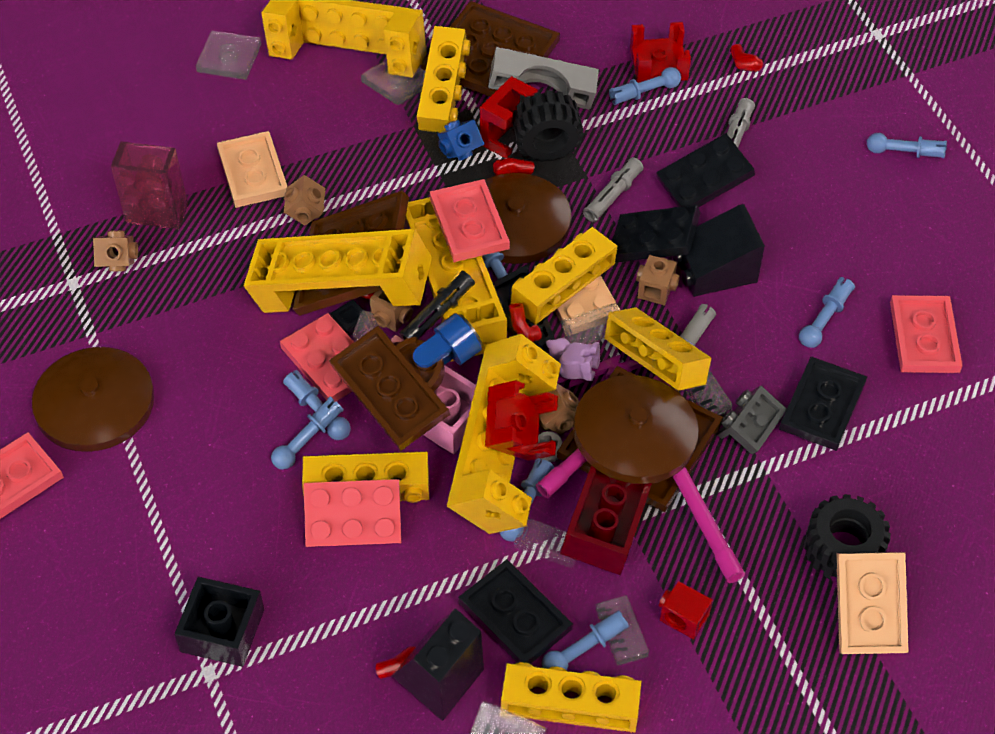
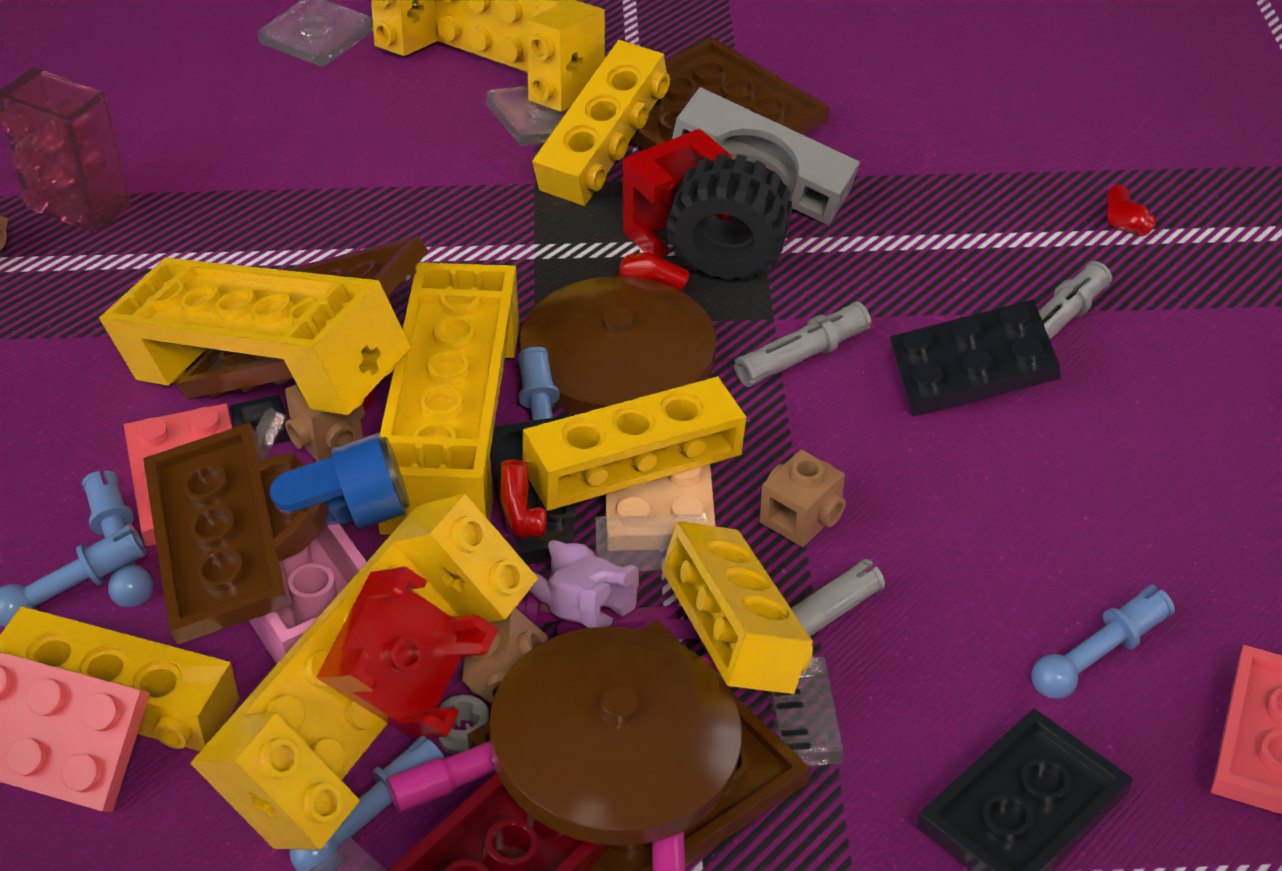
camera: 20 degrees right, 10 degrees down
light nougat plate [217,131,287,208] -> none
medium nougat brick [284,175,325,225] -> none
black pin [399,271,475,340] -> none
coral plate [430,179,510,262] -> none
blue brick [437,119,484,161] -> none
medium blue pin [609,67,681,105] -> none
black plate [612,205,701,262] -> none
red panel [630,22,691,83] -> none
black slope [673,204,765,297] -> none
dark grey bracket [717,385,787,454] -> none

